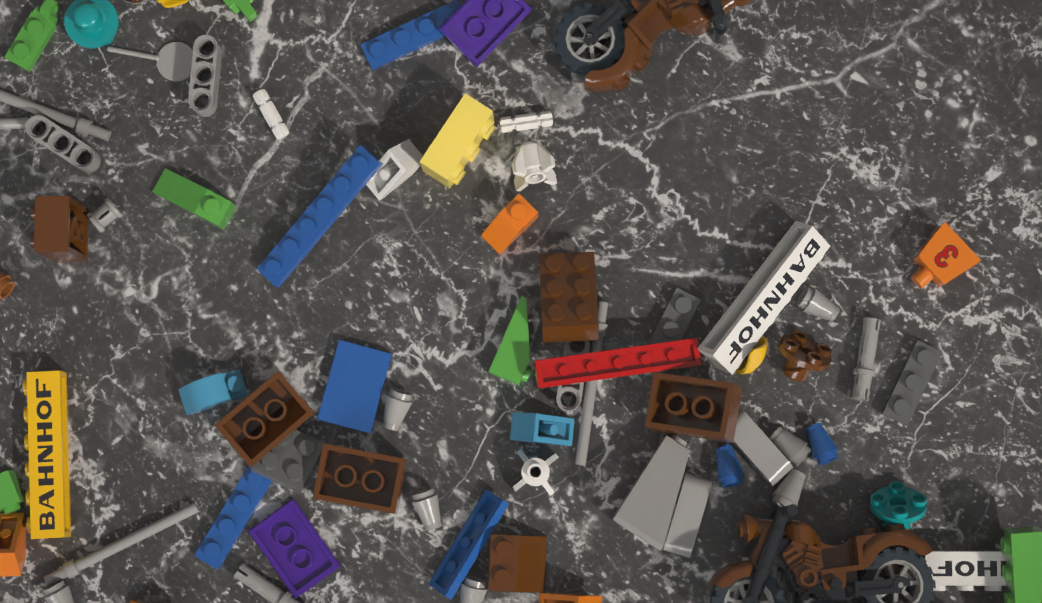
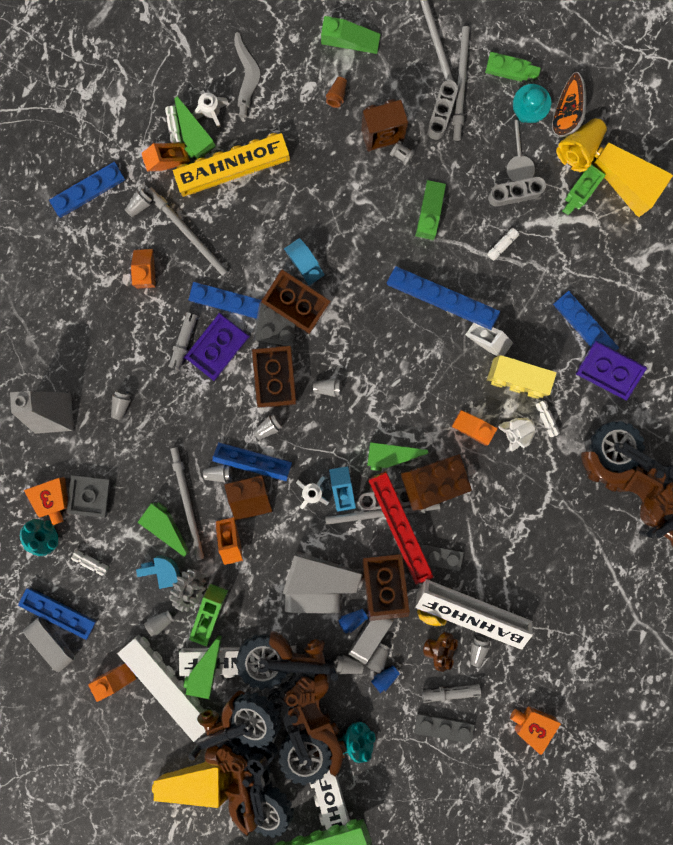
camera: 70 degrees right, 5 degrees up
blue tile [317,340,393,434] -> none

